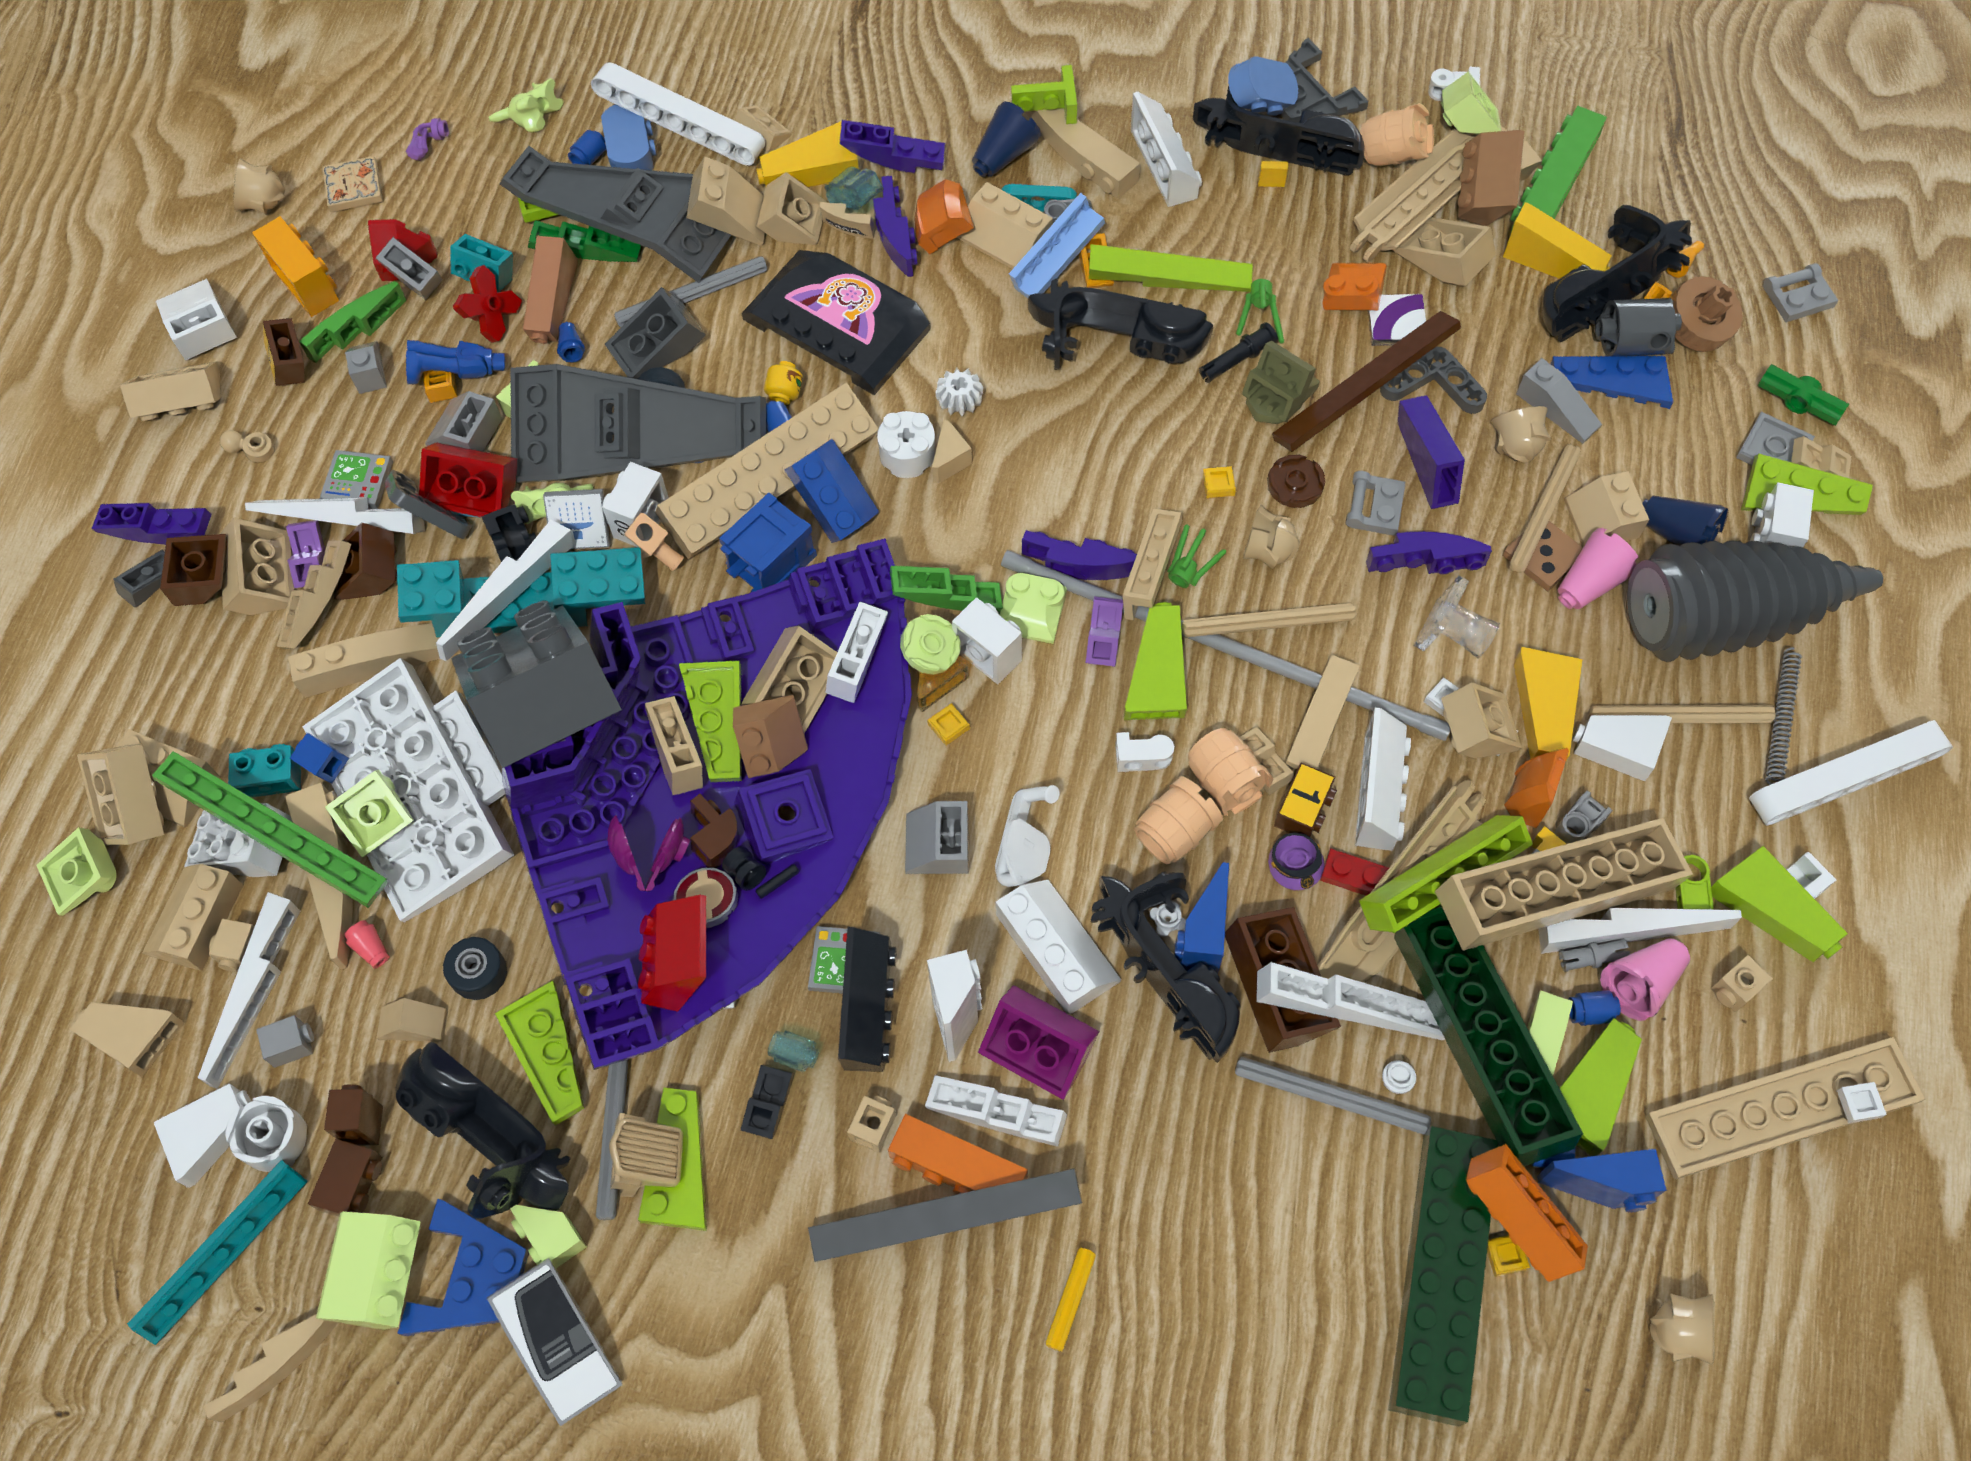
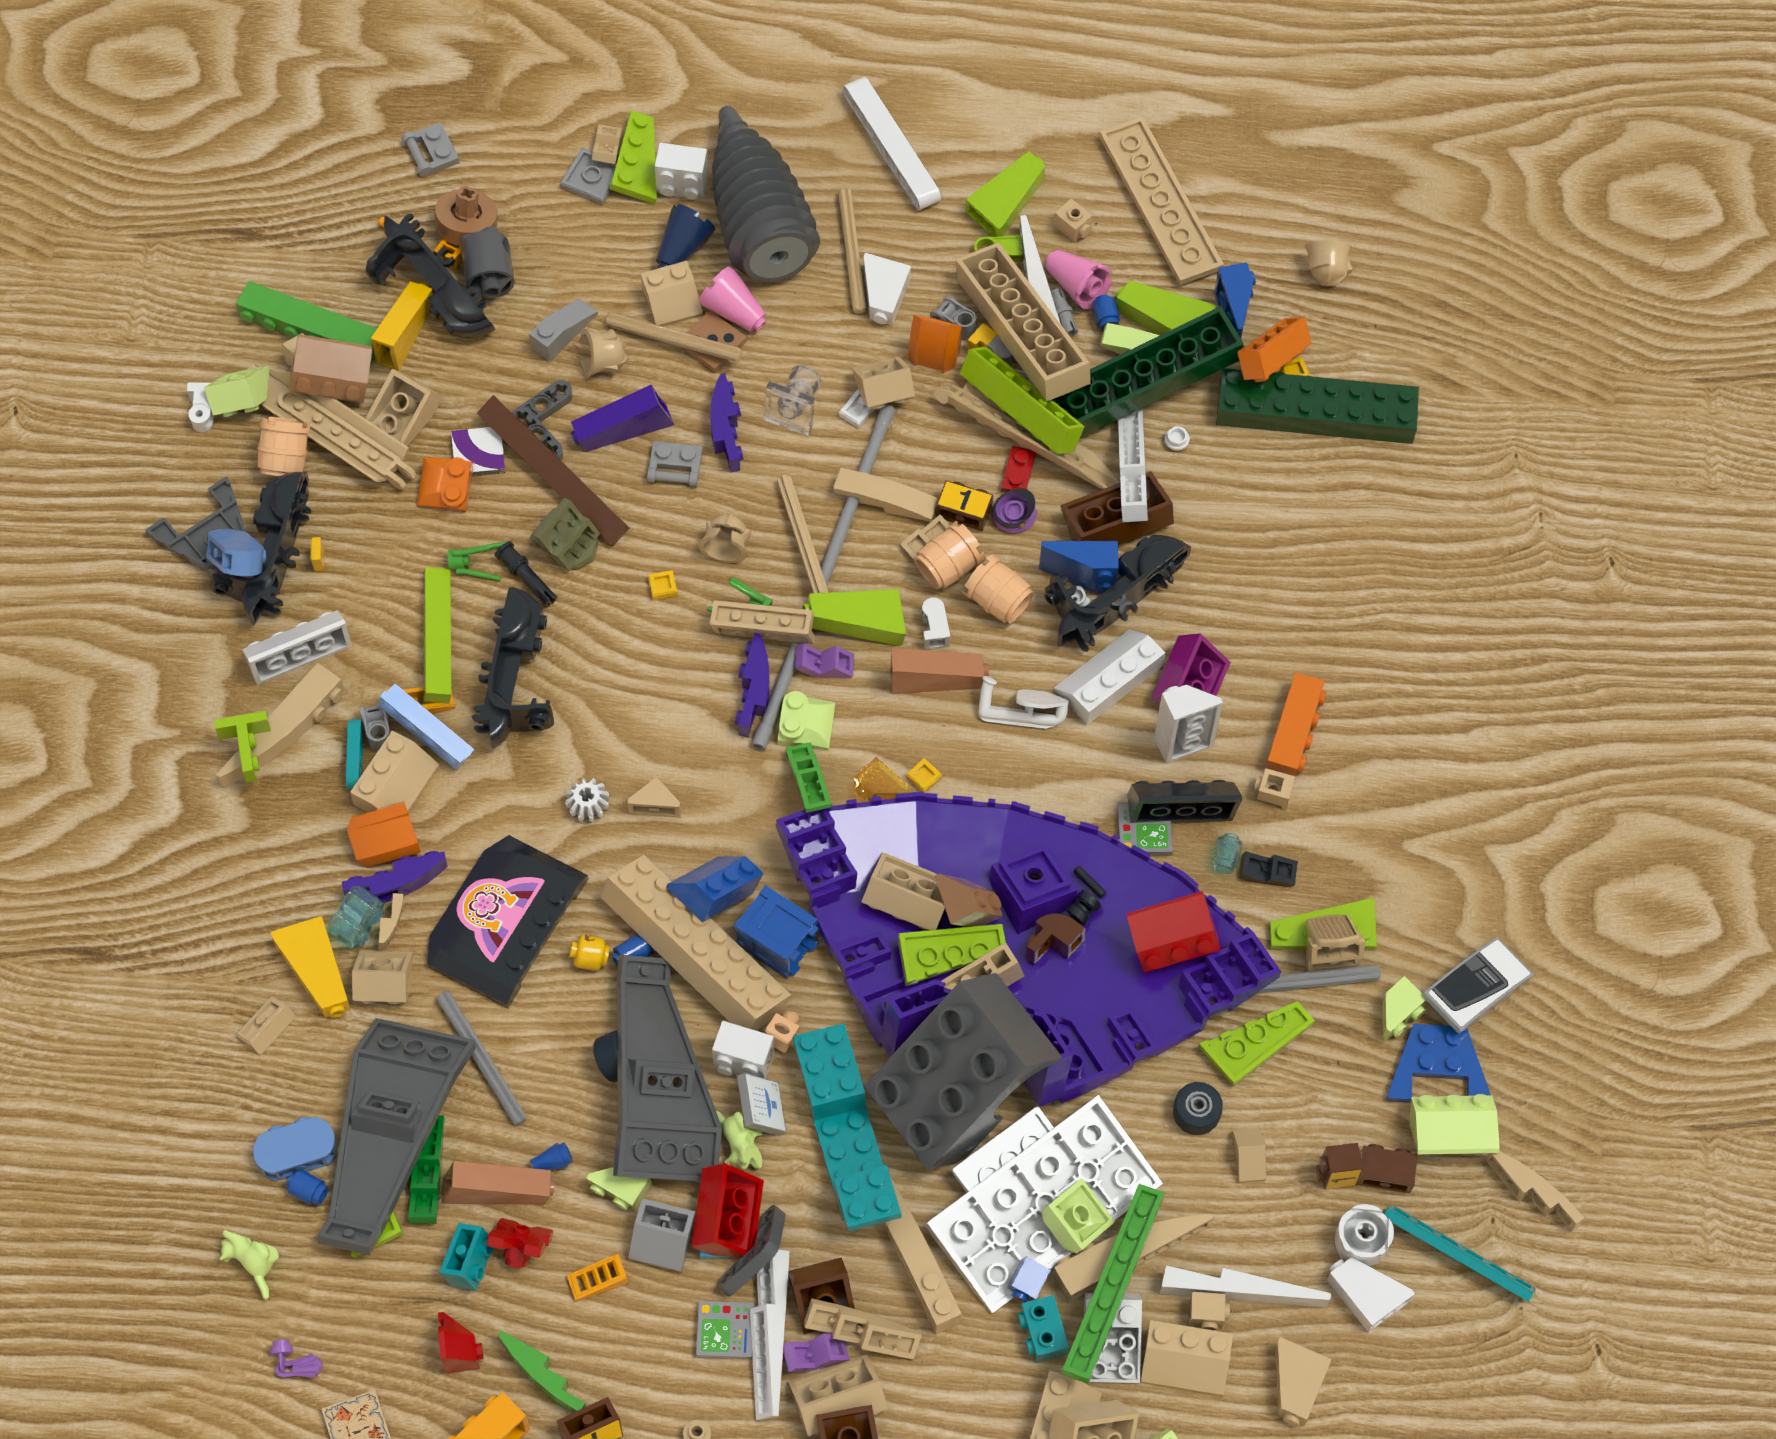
camera: 100 degrees left, 0 degrees up
light grey brick [256,1015,314,1068] -> none
coral cone [344,920,390,969] -> none
light grey slope [345,341,387,394] -> none
light grey slope [376,237,442,300] -> none
black piece [395,1042,570,1219] -> none
blue piece [406,340,505,385] -> none
white slope [436,520,573,661] -> none
black cylinder [481,504,537,562] -> none
white beam [591,63,765,166] -> none
dark grey slope [605,287,706,379] -> none
magenta animal [607,815,690,891] -> none
tile [673,868,738,928] -> none
tan slope [686,156,765,246] -> none
dark grey tile [808,1168,1083,1262] -> none
white slope [825,602,888,703] -> none
dark purple slope [839,120,945,173] -> none
white brick [877,411,936,478] -> none
yellowish green tile [900,614,961,675] -> none
light grey slope [905,801,968,874] -> none
white slope [925,1075,1067,1147] -> none
white brick [952,597,1022,684] -> none
dark blue cone [972,101,1041,177] -> none
yellow axle [1046,1248,1096,1351] -> none
light grey axle [1235,1057,1431,1134] -> none
reddish brown tile [1267,455,1325,508] -> none
white slope [1355,707,1411,851] -> none
yellow slope [1514,647,1583,761] -> none
blue wing [1550,356,1673,409] -> none
green piece [1758,364,1849,426] -> none
light grey piece [1765,647,1802,785] -> none
white panel [1787,852,1836,899] -> none
white plate [1837,1082,1887,1123] -> none
none -> nougat slope [890,648,989,694]

